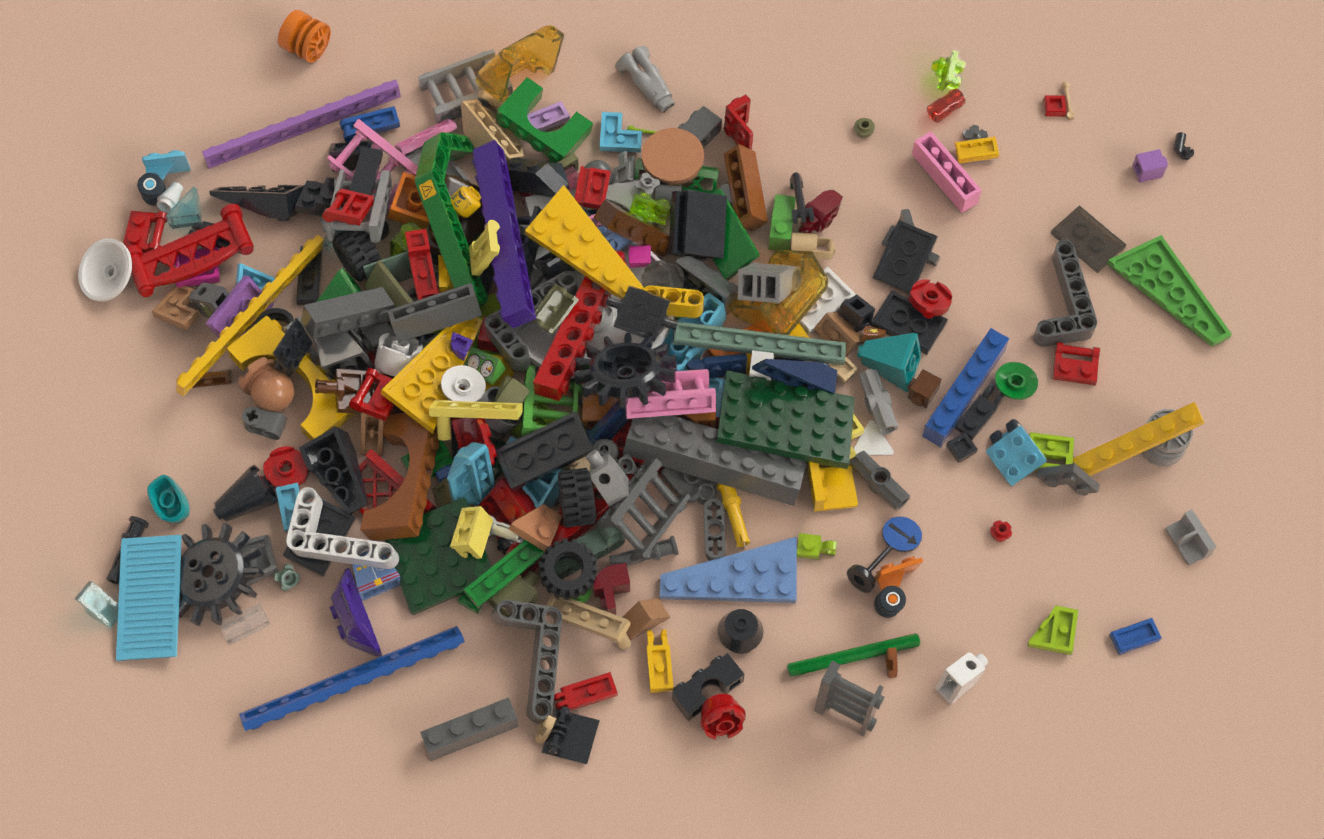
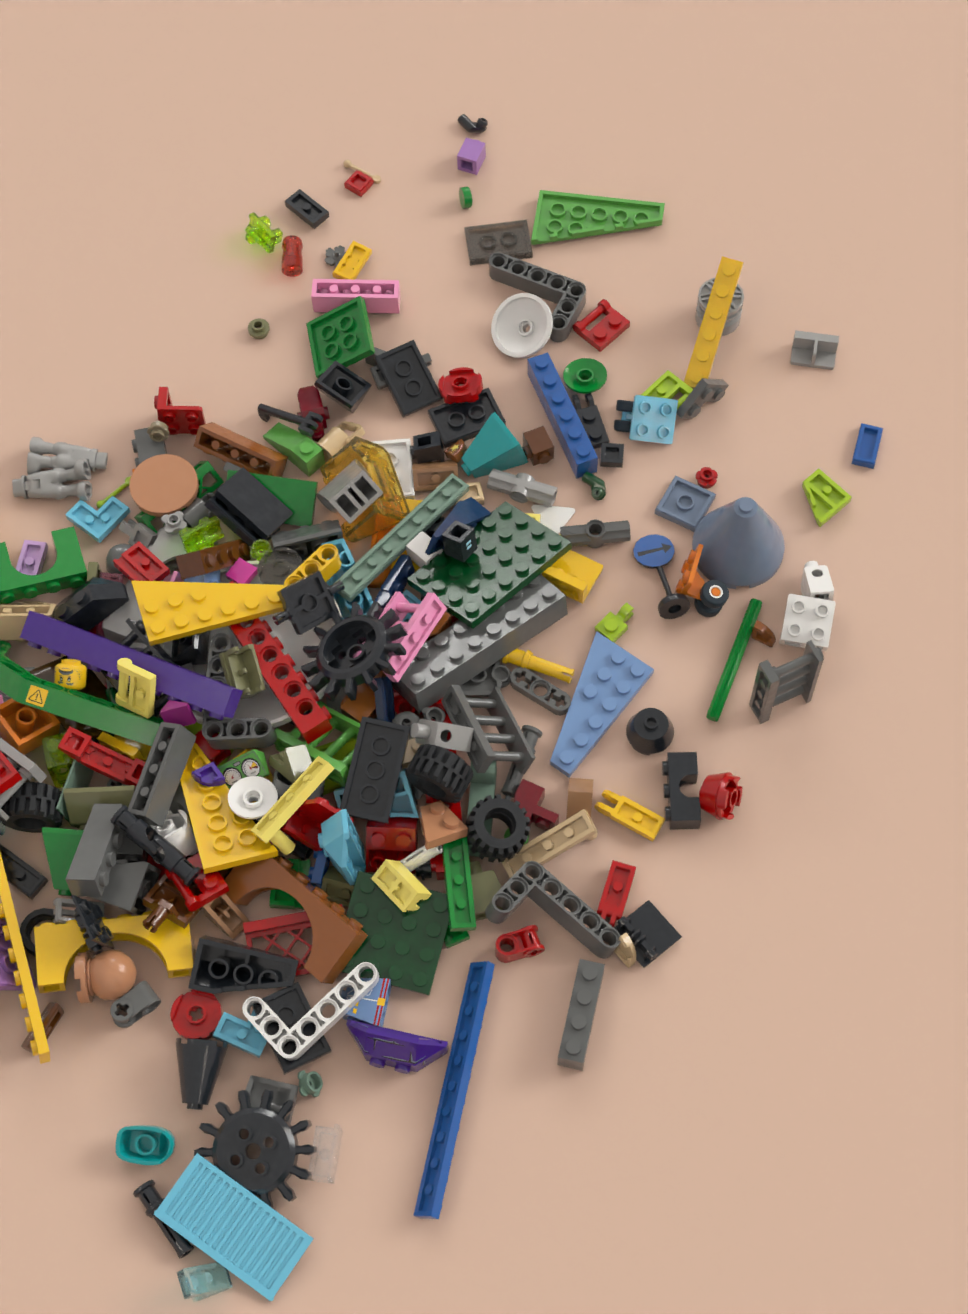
camera: 50 degrees left, 0 degrees up
none -> light grey piece [12,459,92,501]
none -> black piece [110,805,202,887]
none -> dark tan plate [147,421,169,442]
none -> magenta slope [160,700,197,727]
none -> clear neon green plate [250,539,273,561]
none -> black plate [285,189,329,229]
none -> green plate [306,296,375,378]
none -> black slope [314,360,372,413]
none -> black brick [442,520,478,563]
none -> green tile [459,186,472,209]
none -> white dish [491,293,553,358]
none -> red piece [495,925,545,963]
none -> dark green arm [582,471,606,500]
none -> sand blue tile [655,475,716,532]
none -> sand blue cone [692,497,785,589]
none -> white bracket [779,594,836,652]

